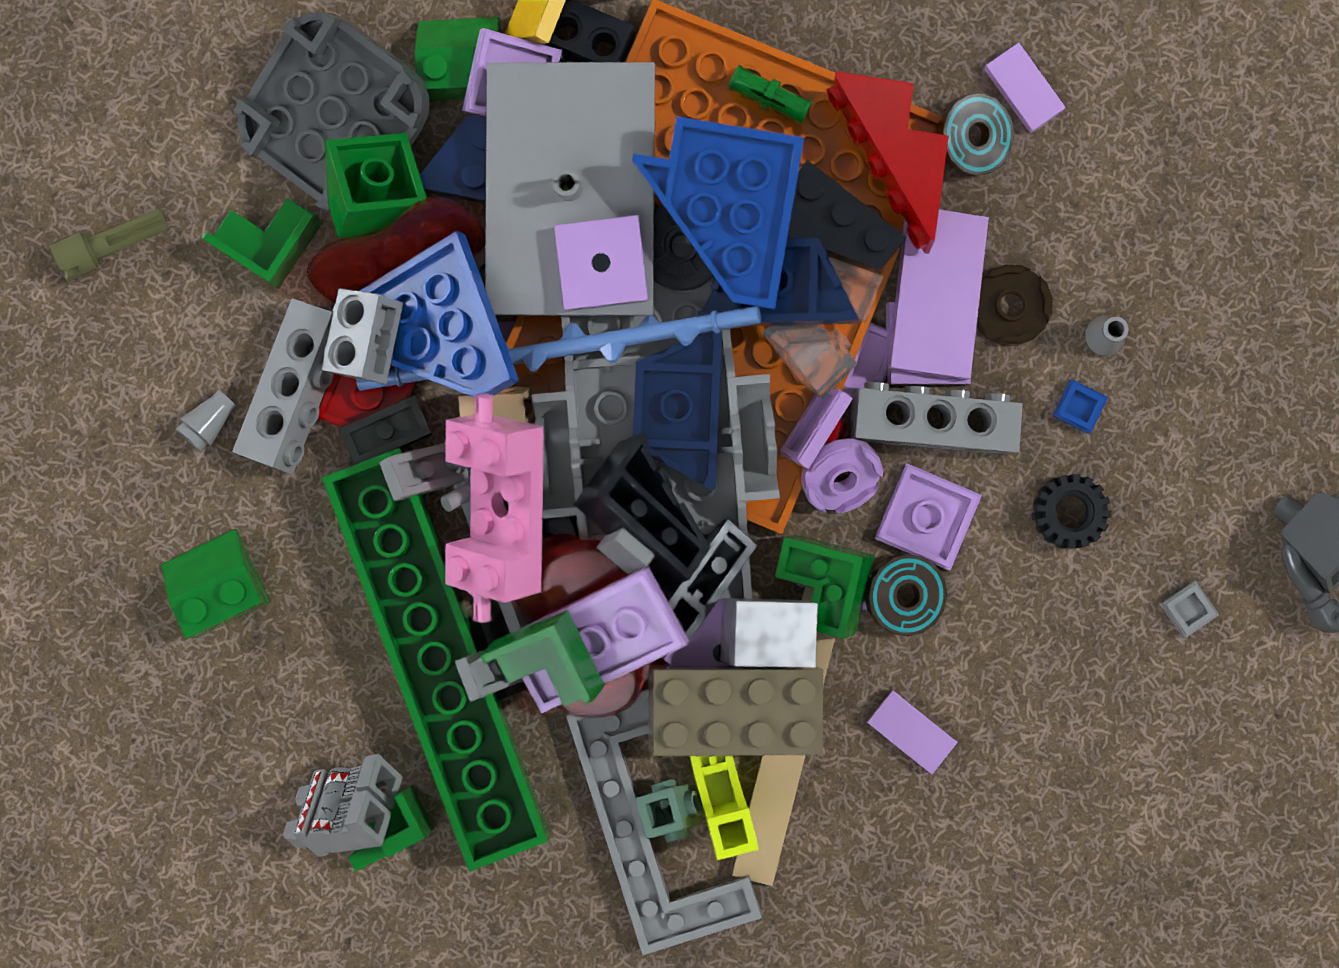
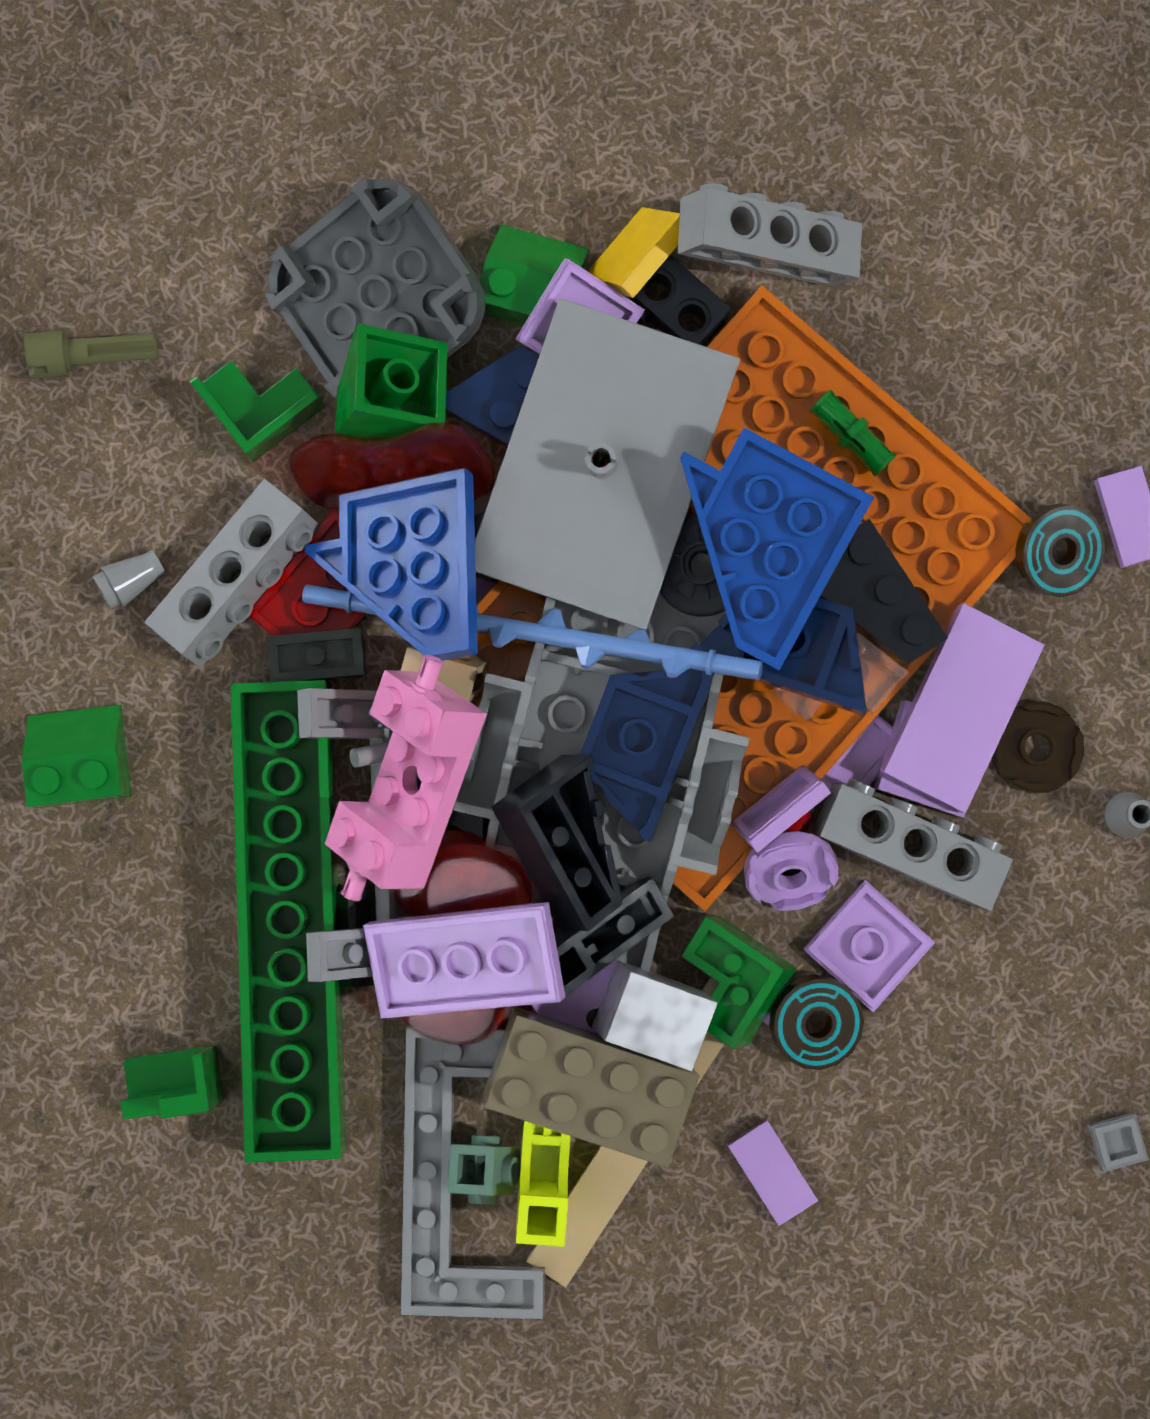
camera: 15 degrees right, 0 degrees up
light grey hips [283,754,403,857] -> none
light grey brick [322,288,403,384] -> none
green panel [480,610,605,706] -> none
lavender tile [554,215,649,311] -> none
light grey tile [597,528,655,575] -> none
clear slope [762,325,857,399] -> none
red slope [826,71,949,254] -> none
black tyre [1032,474,1112,549] -> none
blue tile [1052,379,1108,434] -> none

